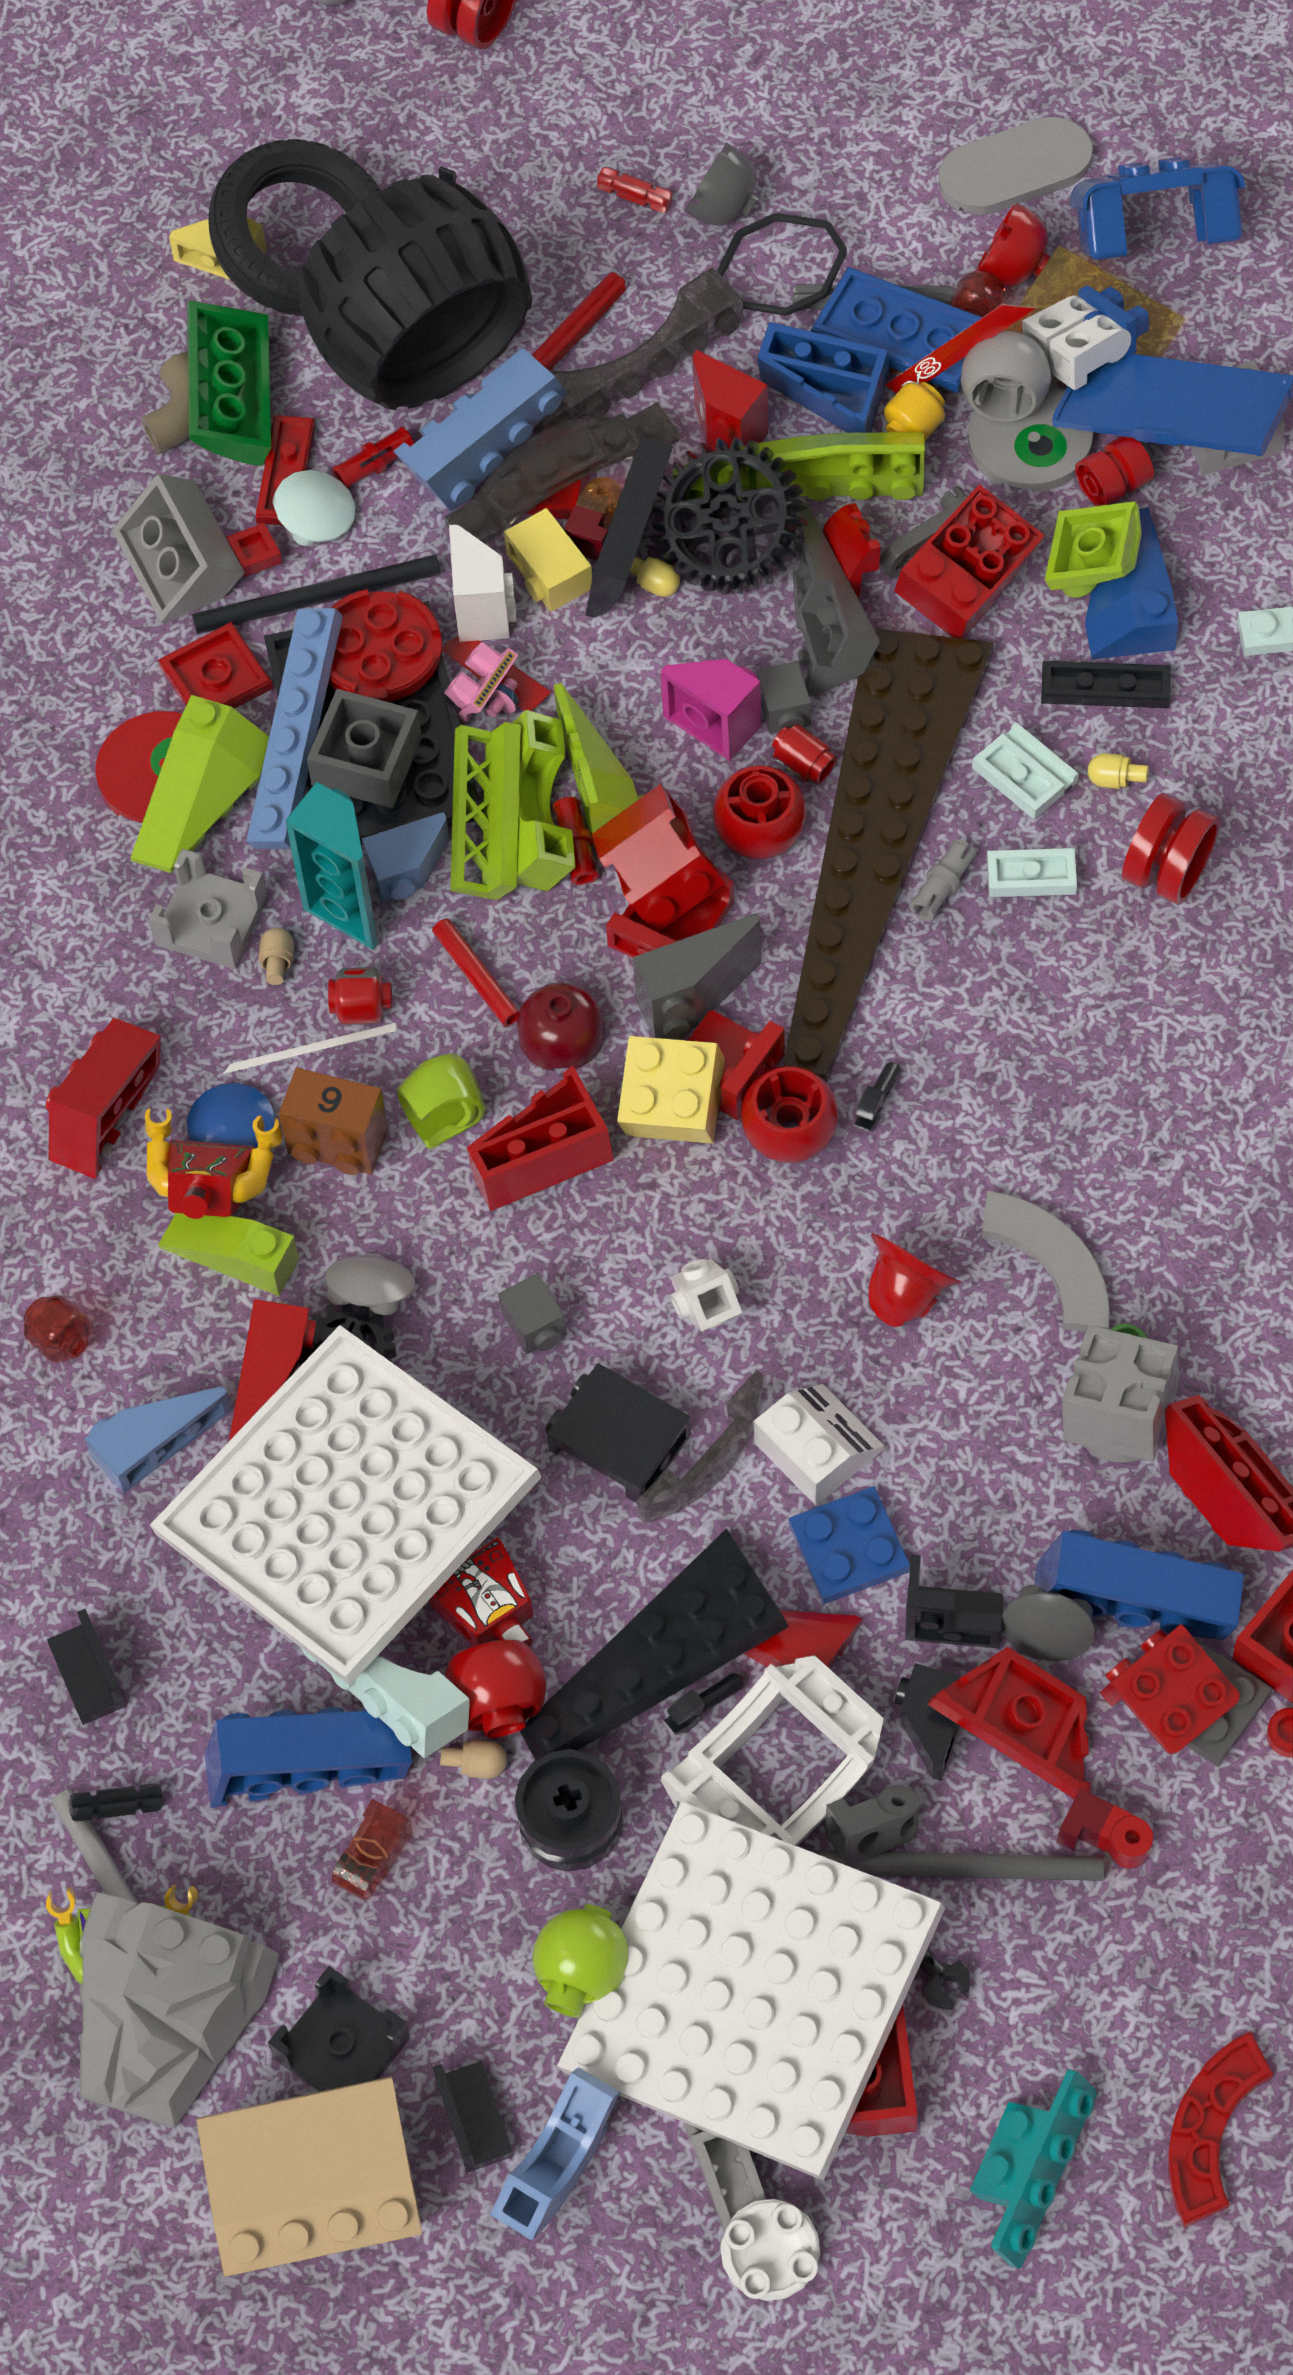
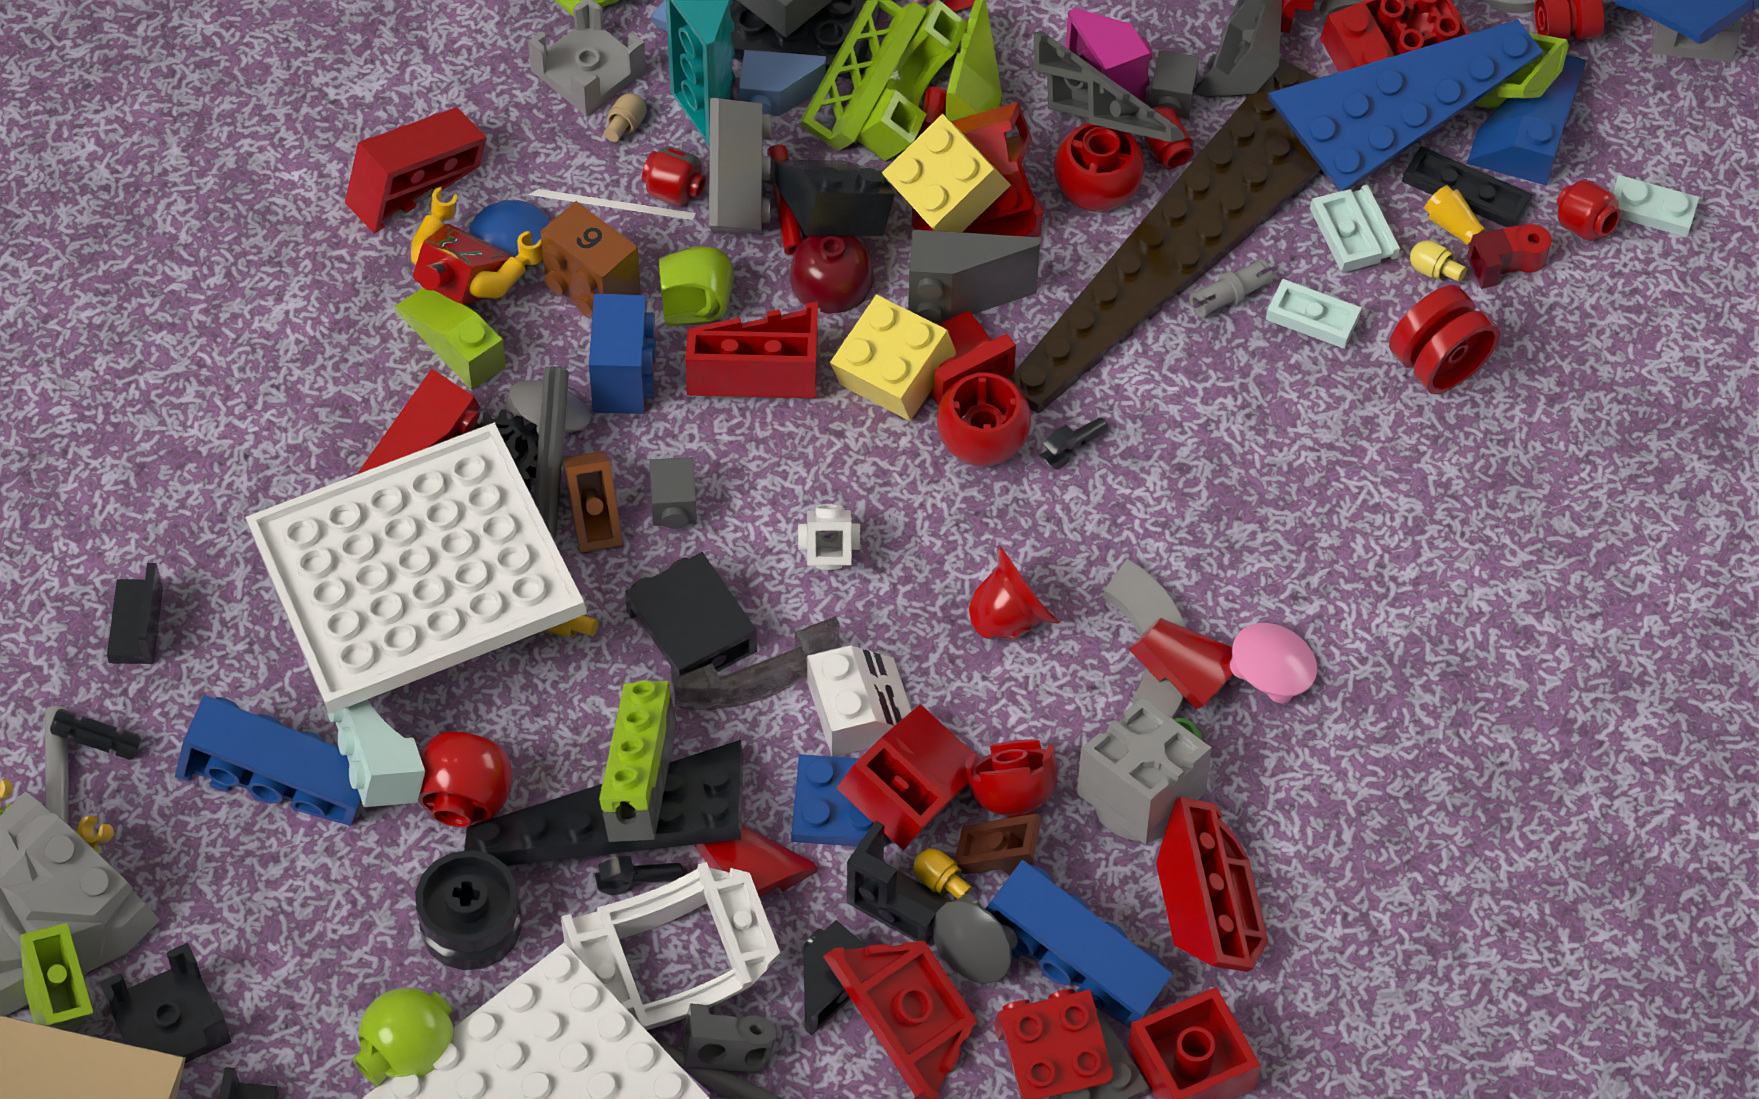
camera: 20 degrees right, 5 degrees down
clear red head [23,1295,91,1363] -> none
medium blue slope [84,1386,232,1494] -> none
clear red leg [331,1799,413,1901] -> none
torso [428,1537,534,1647] -> none
tan cylinder [440,1739,508,1779] -> none
none -> lime slope [20,923,93,1029]
none -> dark grey axle [534,366,569,538]
none -> dark orange slope [562,450,623,553]
none -> blue brick [589,294,656,414]
none -> lime piece [599,680,677,842]
none -> light grey slope [709,98,771,233]
none -> black slope [771,159,895,236]
none -> red slope [837,704,980,851]
none -> light yellow brick [882,114,1011,233]
none -> yellow cylinder [913,848,973,899]
none -> copper slope [955,814,1042,876]
none -> red cylinder [965,739,1058,818]
none -> dark grey wedge [1033,31,1184,142]
none -> red slope [1129,618,1233,710]
none -> bright pink dish [1230,623,1317,704]
none -> blue wing [1268,20,1543,192]
none -> yellow cone [1424,185,1486,247]
none -> leg [1467,224,1552,289]
none -> red head [1557,179,1621,241]

